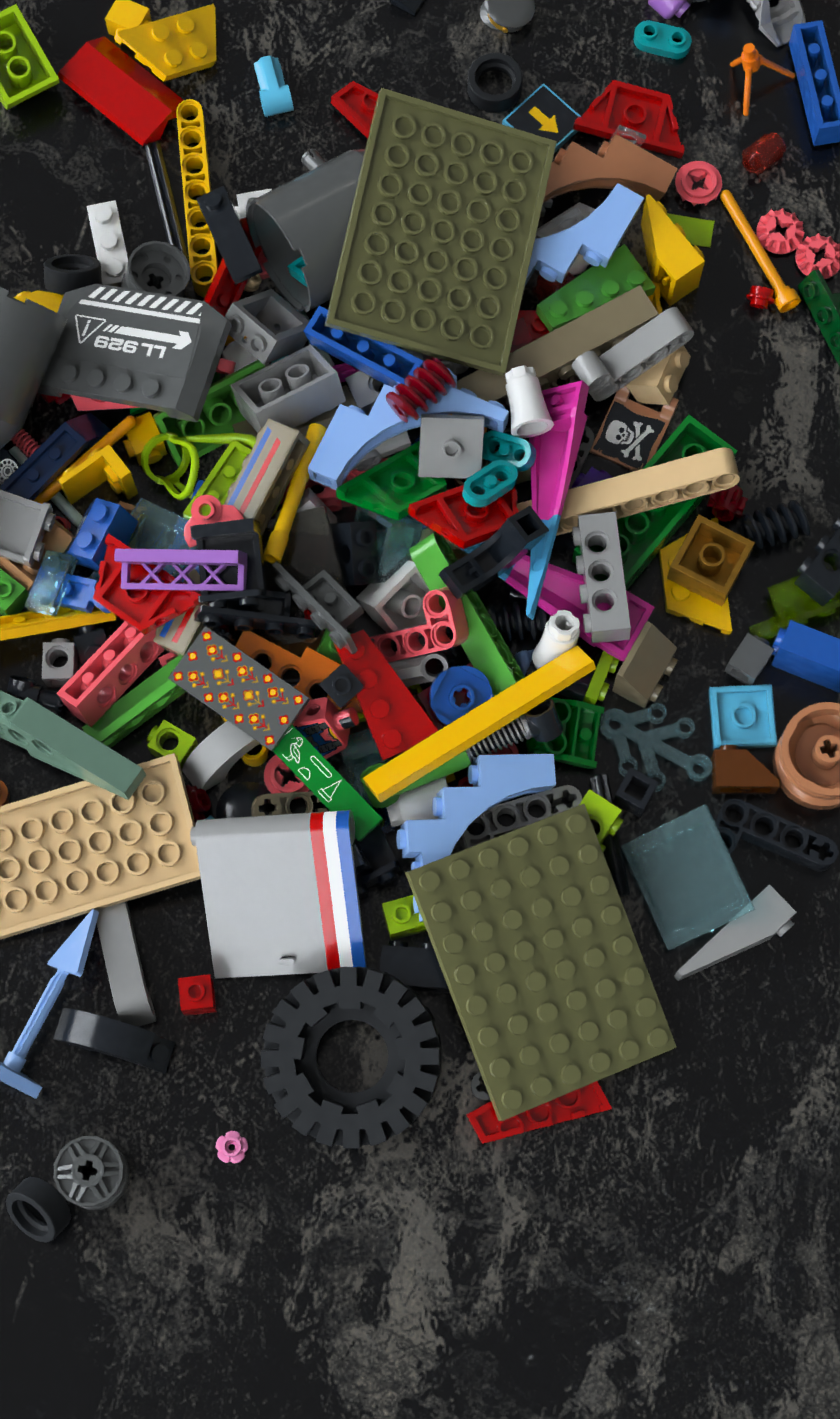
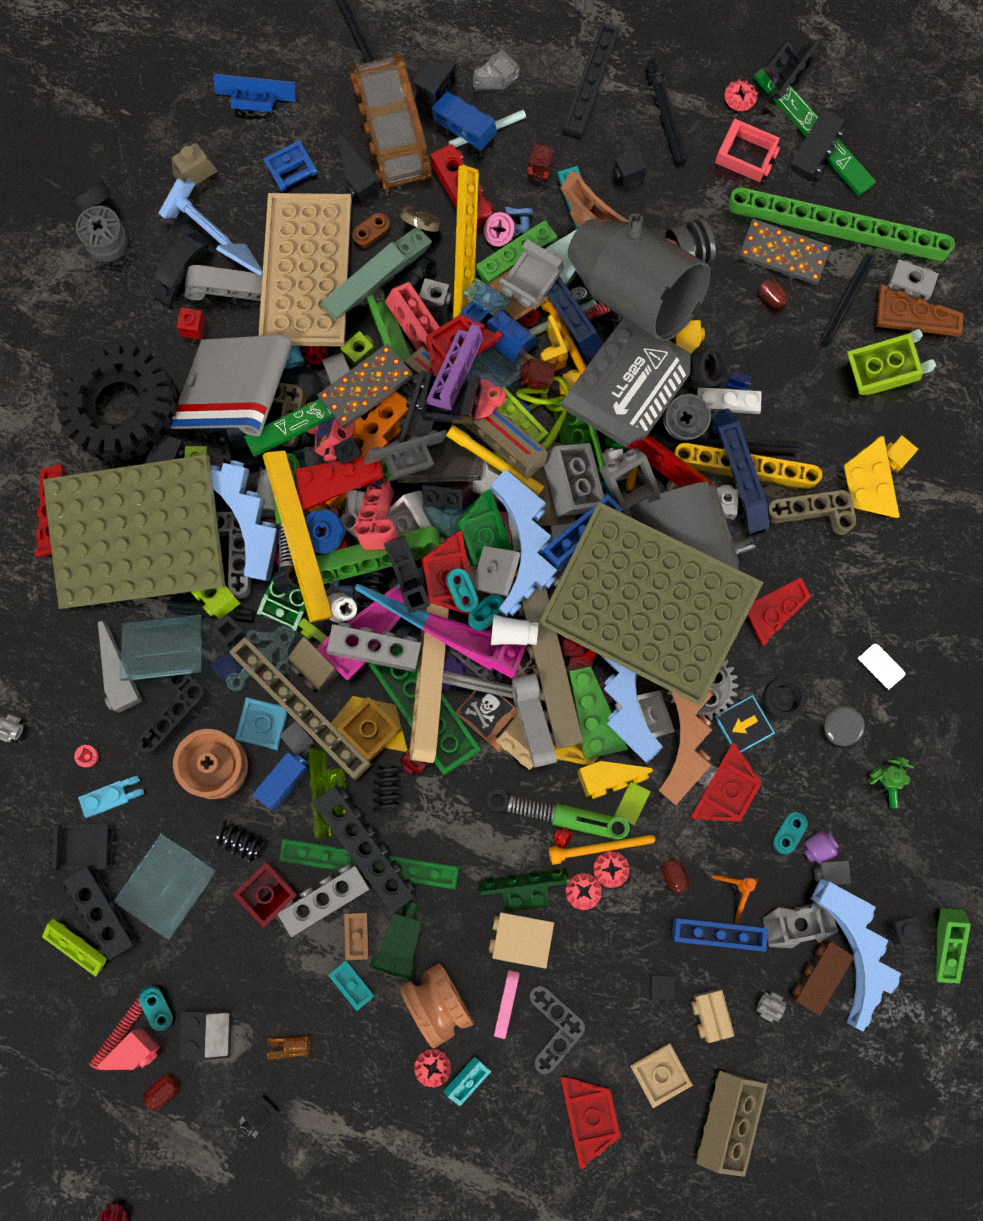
camera: 105 degrees right, 5 degrees up
red slope [57,36,184,146] -> none
black slope [196,185,263,285] -> none
coral tile [216,358,236,375] -> none
bright pink plate [216,1131,248,1164] -> none
medium azure piece [254,55,294,117] -> none
dark red piece [386,357,457,423] -> none
coral gear [675,161,722,206] -> none
reddish brown slope [711,745,780,794] -> none
none -> clear blue tile [210,652,242,683]
none -> dark tan brick [229,637,371,780]
none -> light grey axle [442,671,544,703]
none -> piece [487,789,629,840]
none -> clear red brick [520,358,556,391]
none -> dark blue slope [710,408,770,534]
none -> clear blue tile [727,371,753,390]
none -> dark tan beam [767,490,856,535]

